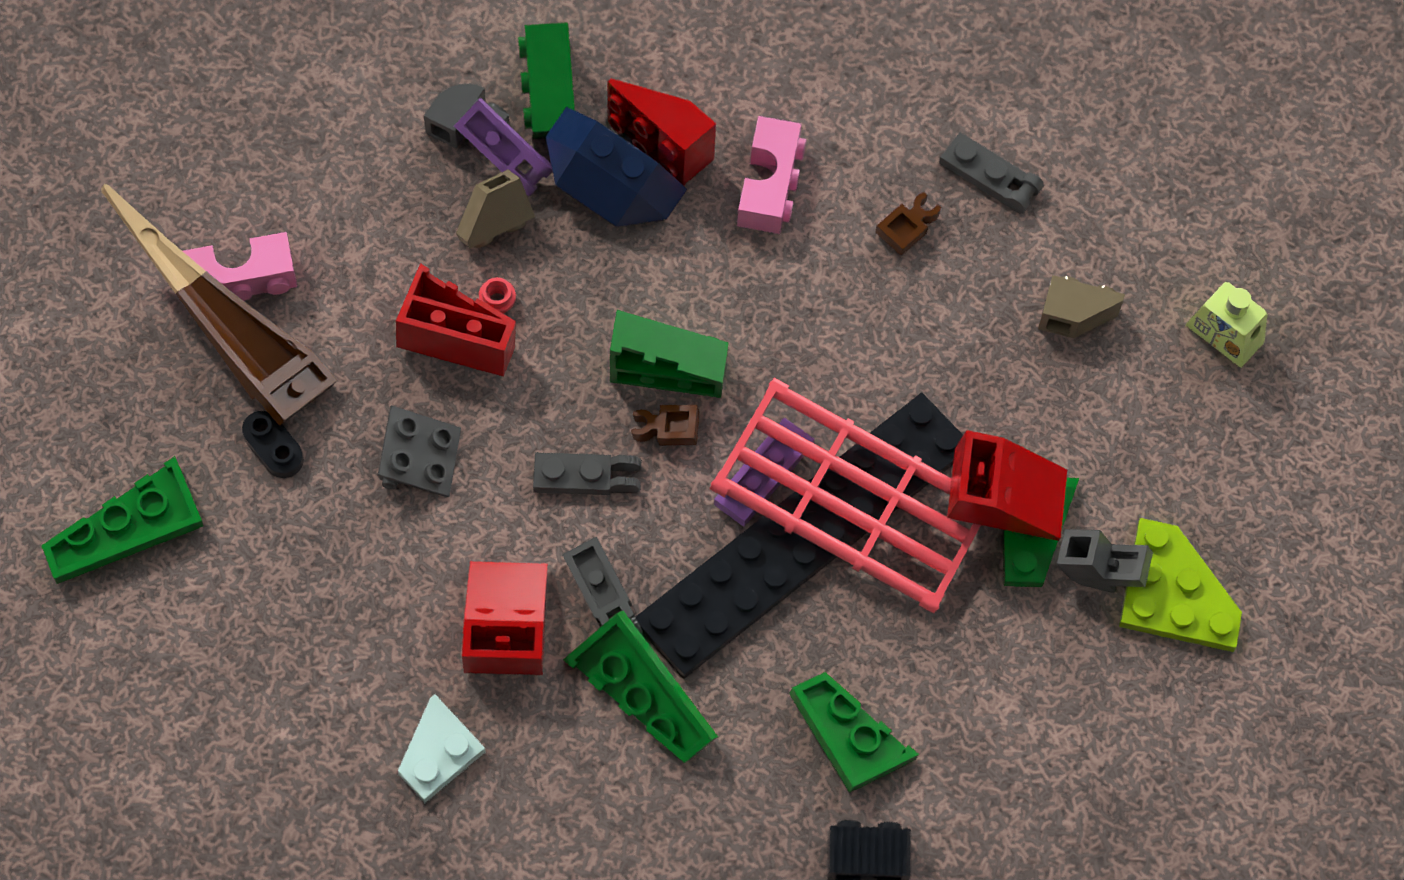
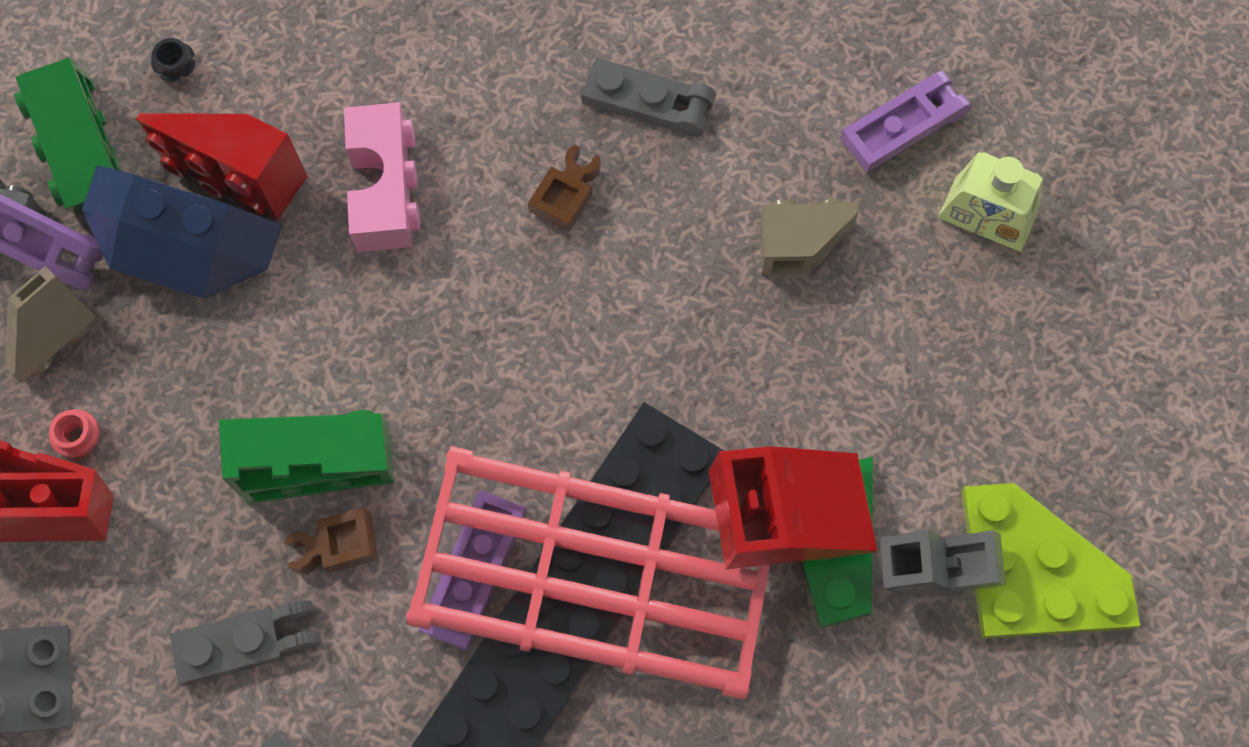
camera: 10 degrees left, 5 degrees up
none -> black plate [151,38,196,82]
none -> medium lavender plate [840,71,972,173]

